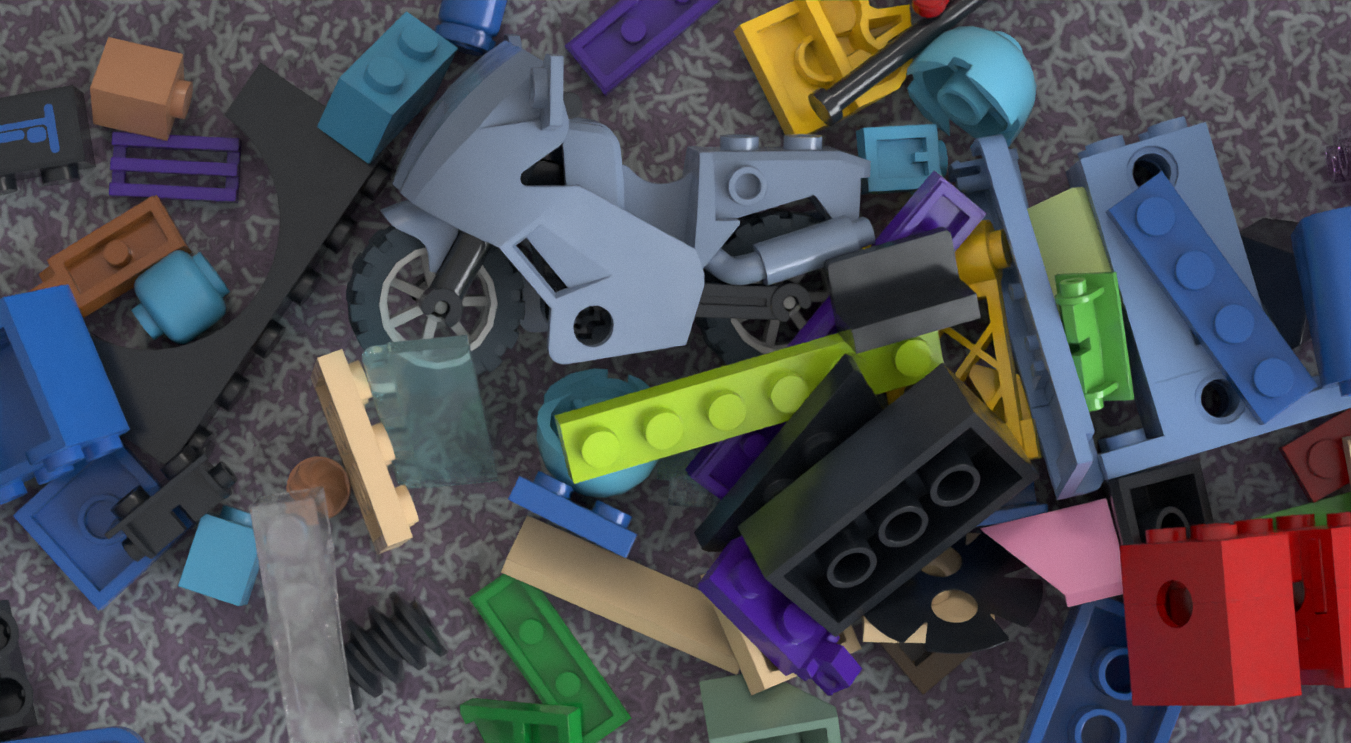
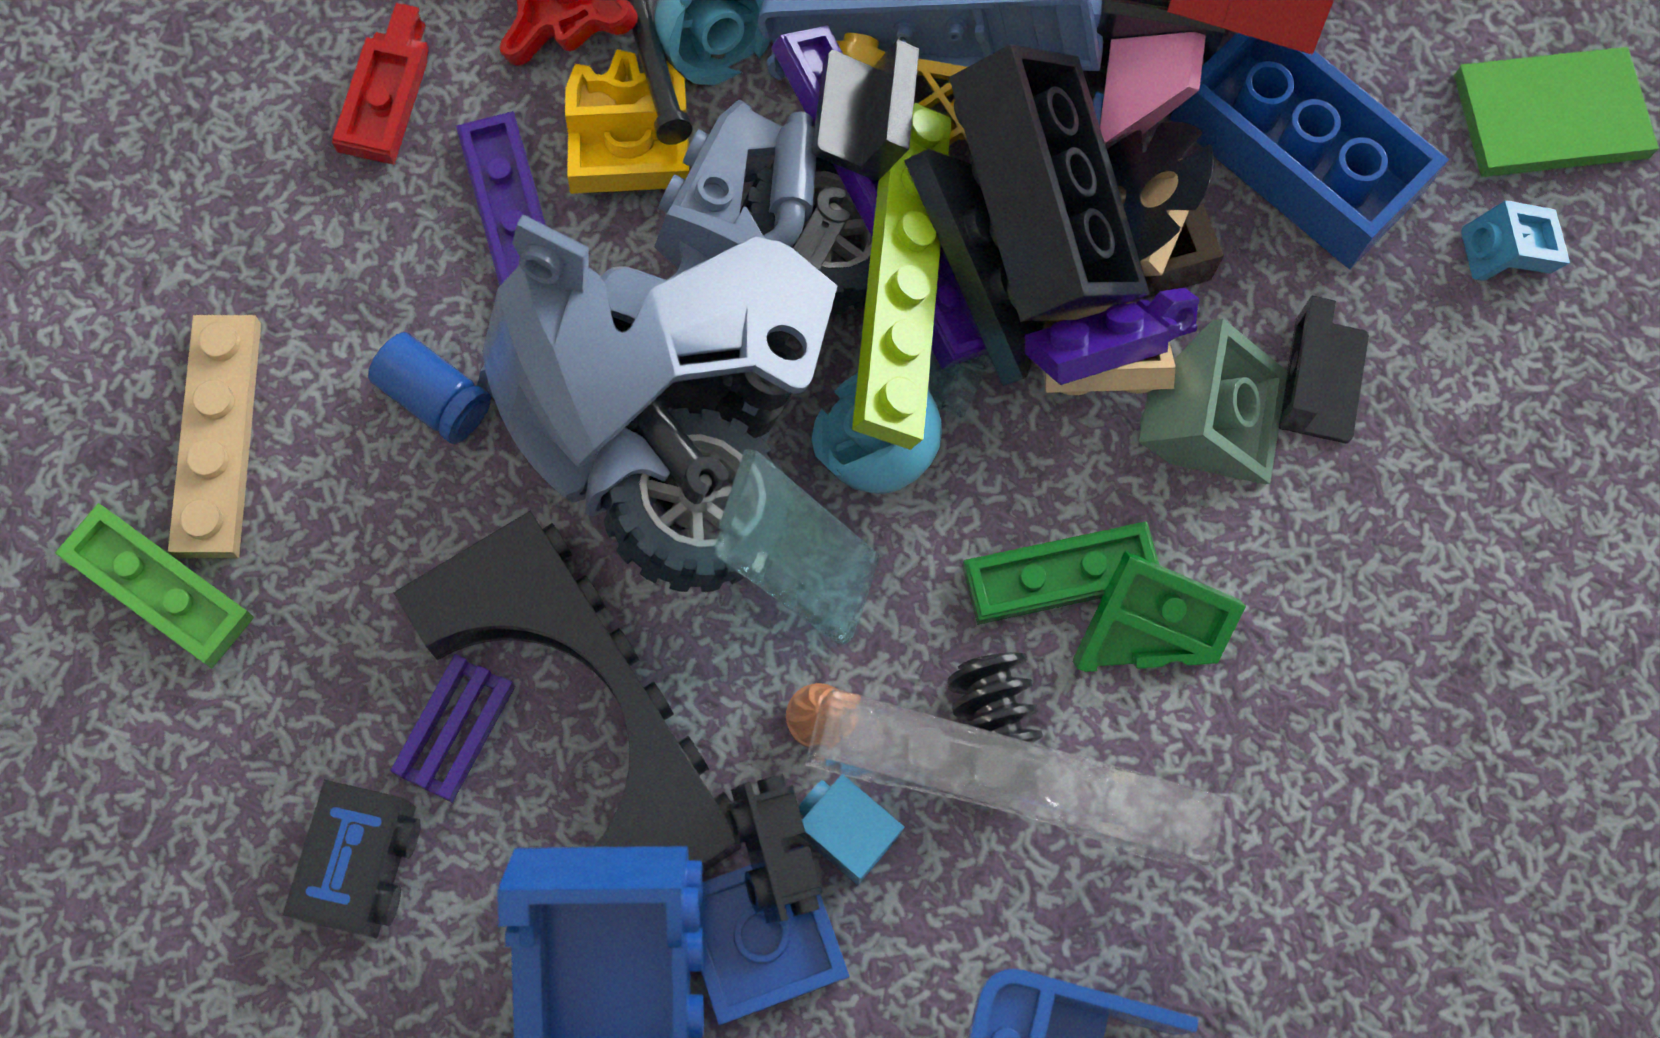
camera: 75 degrees left, 15 degrees down
dark orange hinge [28,195,192,318] -> none
nougat brick [90,37,193,141] -> none
dark azure head [131,250,230,345] -> none
tan plate [311,349,419,555] -> none
dark azure brick [317,11,458,164] -> none
tan tile [501,515,740,675] -> none
blue plate [508,470,639,558] -> none
dark azure bracket [856,124,948,195] -> none

